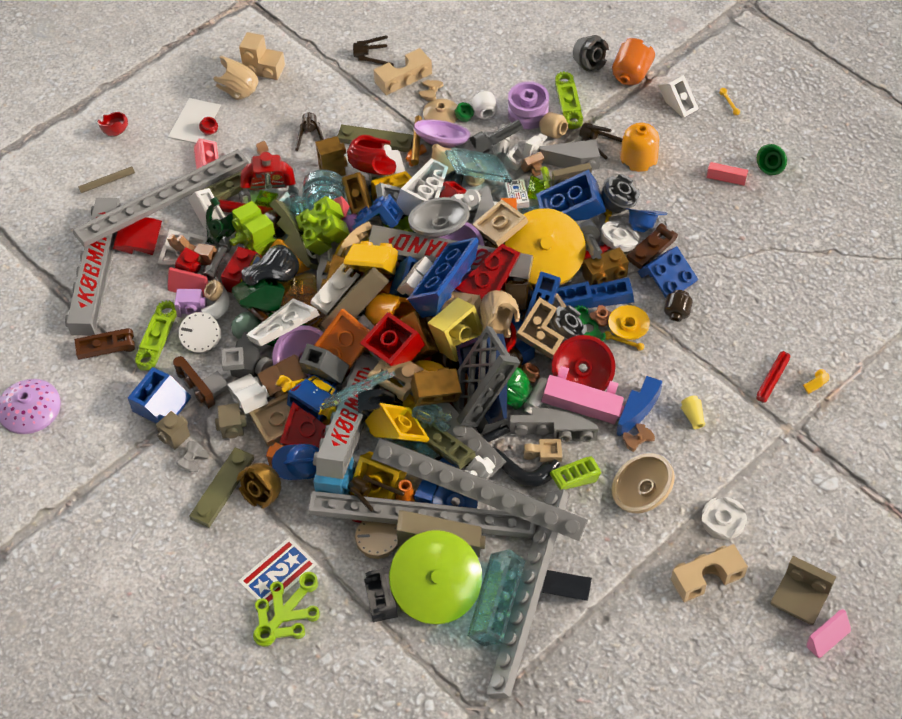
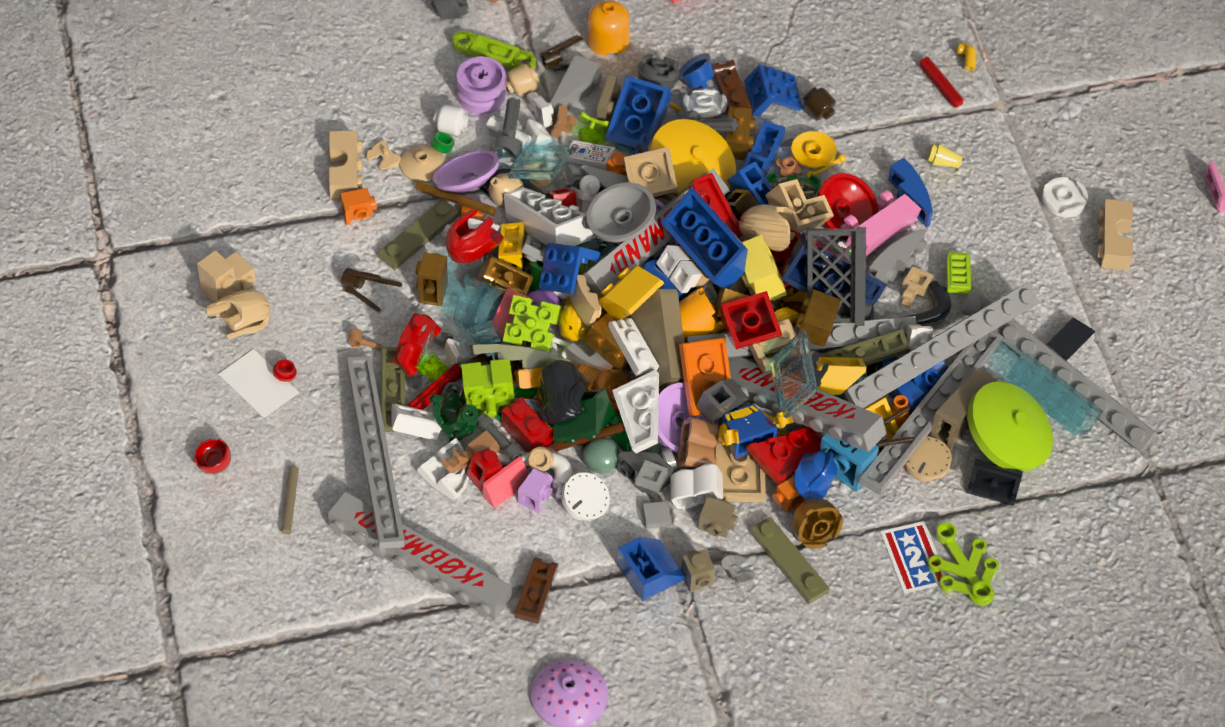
camera: 65 degrees left, 0 degrees up
red slope [113,217,162,255] -> none
lime plate [135,300,177,371] -> none
reddish brown plate [173,356,215,409] -> none
coral slope [194,138,219,169] -> none
dark brown plant [353,35,394,66] -> none
clear light blue plate [412,404,452,432] -> none
tan dish [612,453,675,514] -> none
medium nougat piece [623,424,655,452] -> none
dark tan bracket [770,556,836,625] -> none
none -> orange brick [340,188,377,225]

